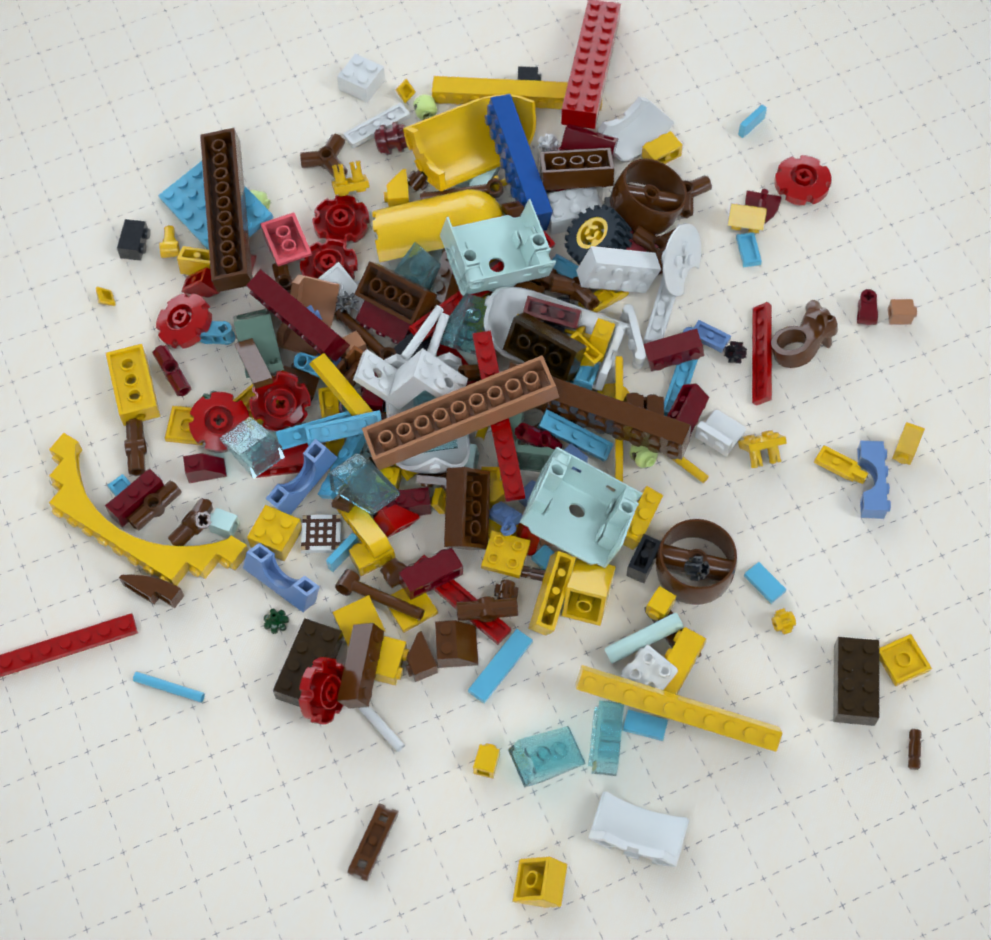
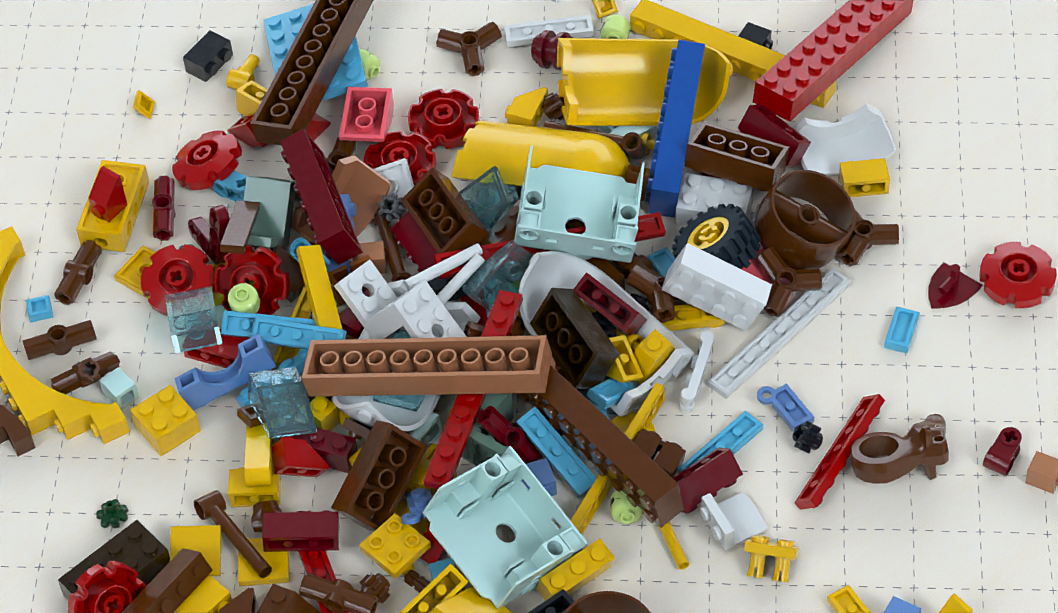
camera: 30 degrees right, 10 degrees down
dark red brick [105,468,164,527] -> none
dark red slope [183,453,227,484] -> none
medium blue arch [243,543,320,612] -> none
tile [301,514,342,553] -> none
medium azure tile [326,533,359,572] -> none
yellow plate [331,160,370,196] -> none
white gear [537,133,559,152] -> none
dark red brick [643,328,705,372] -> none
white piece [662,223,701,296] -> none
yellow brick [727,203,767,233] -> none
medium azure tile [738,104,767,138] -> none
none -> red slope [89,166,128,222]
none -> dark red beam [188,205,230,265]
none -> yellowish green head [228,283,260,314]

